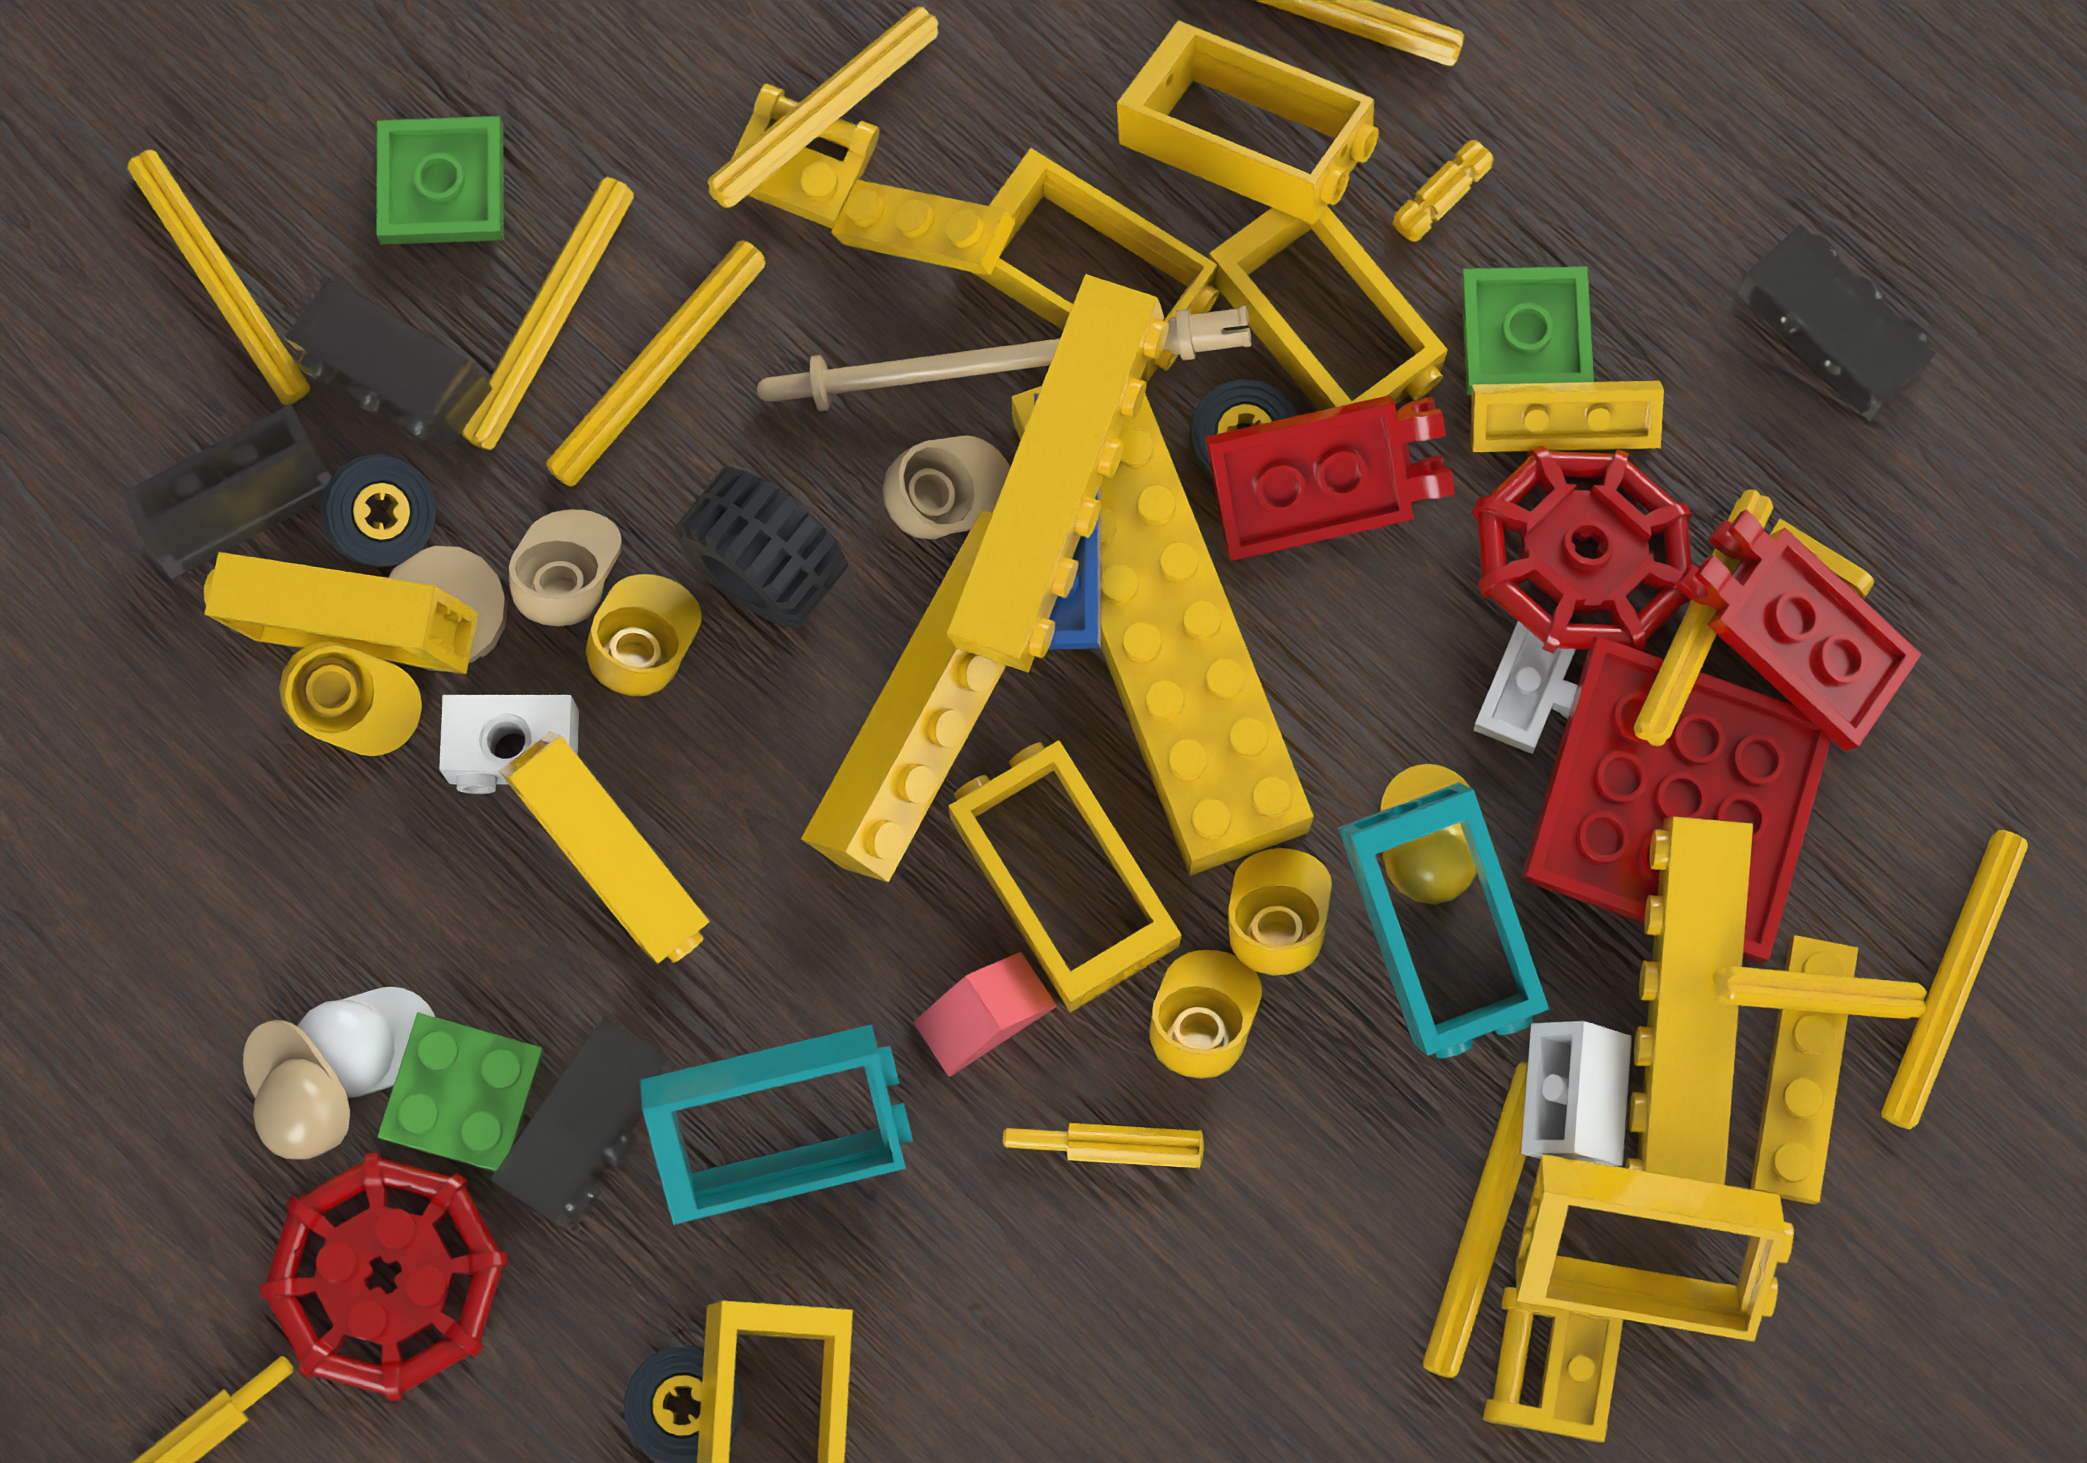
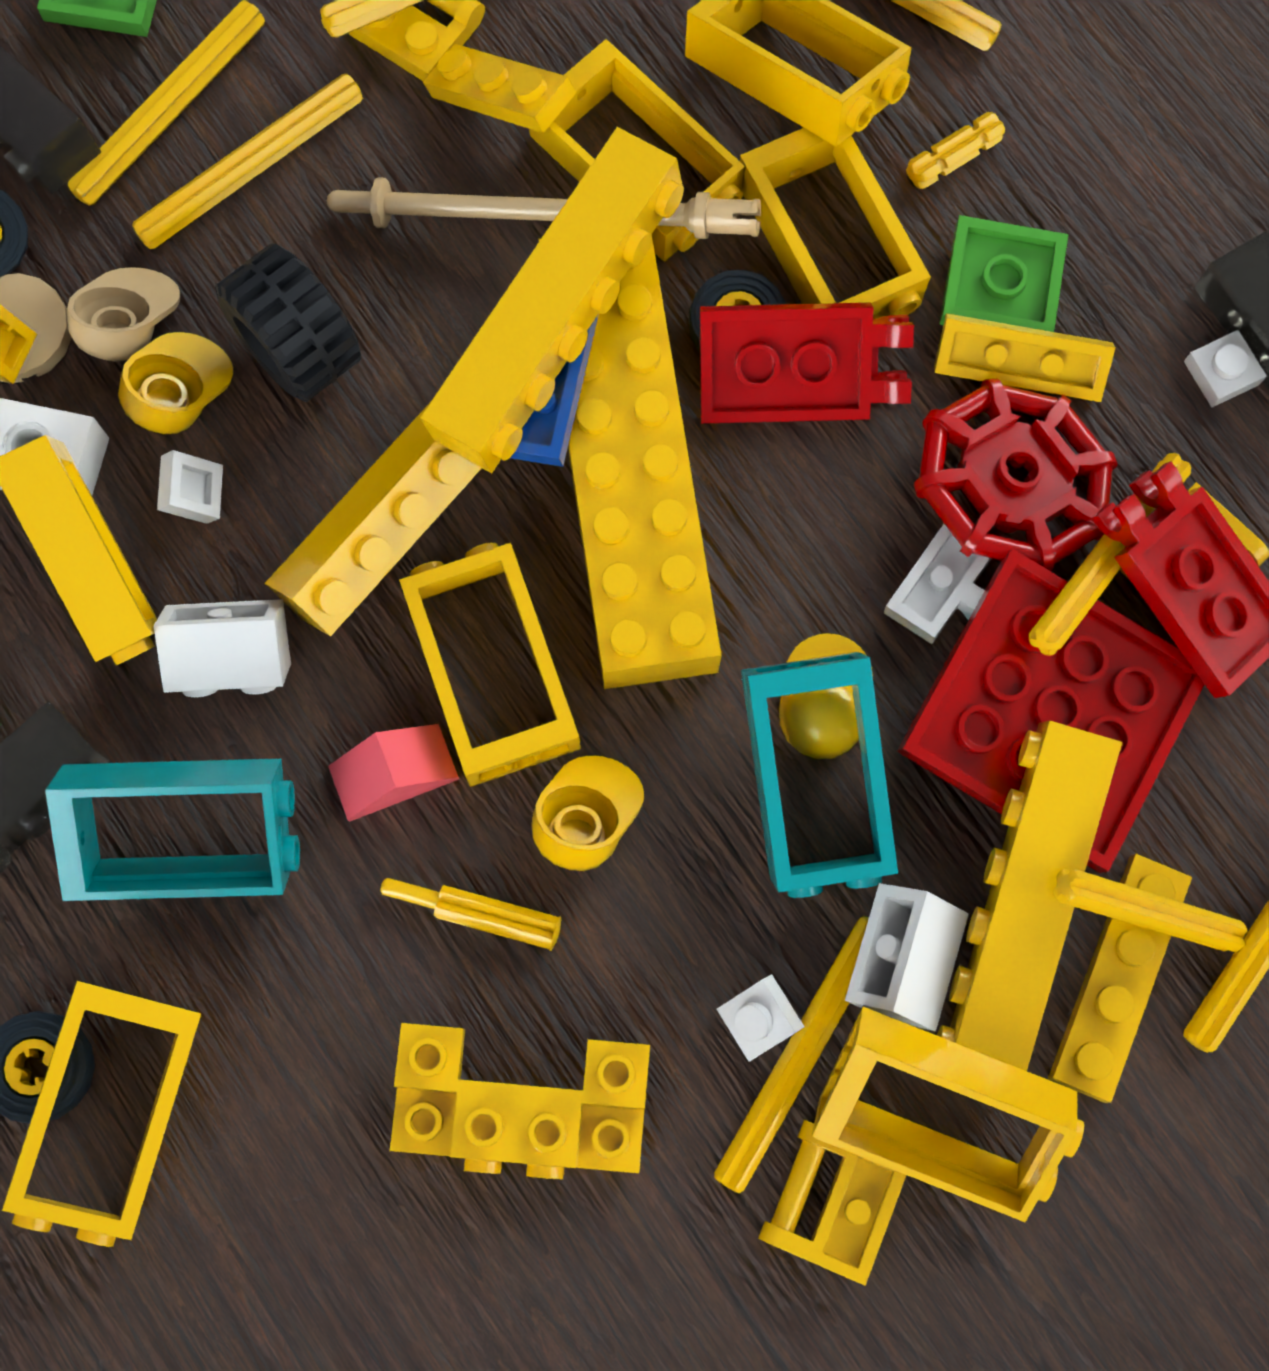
camera: 10 degrees right, 0 degrees up
tan cap [882,436,1010,539] -> none
yellow cap [1228,848,1332,975] -> none
none -> white brick [154,599,291,697]
none -> white plate [157,450,223,524]
none -> yellow bracket [390,1023,650,1180]
none -> white plate [717,974,804,1062]
none -> white plate [1184,330,1267,407]

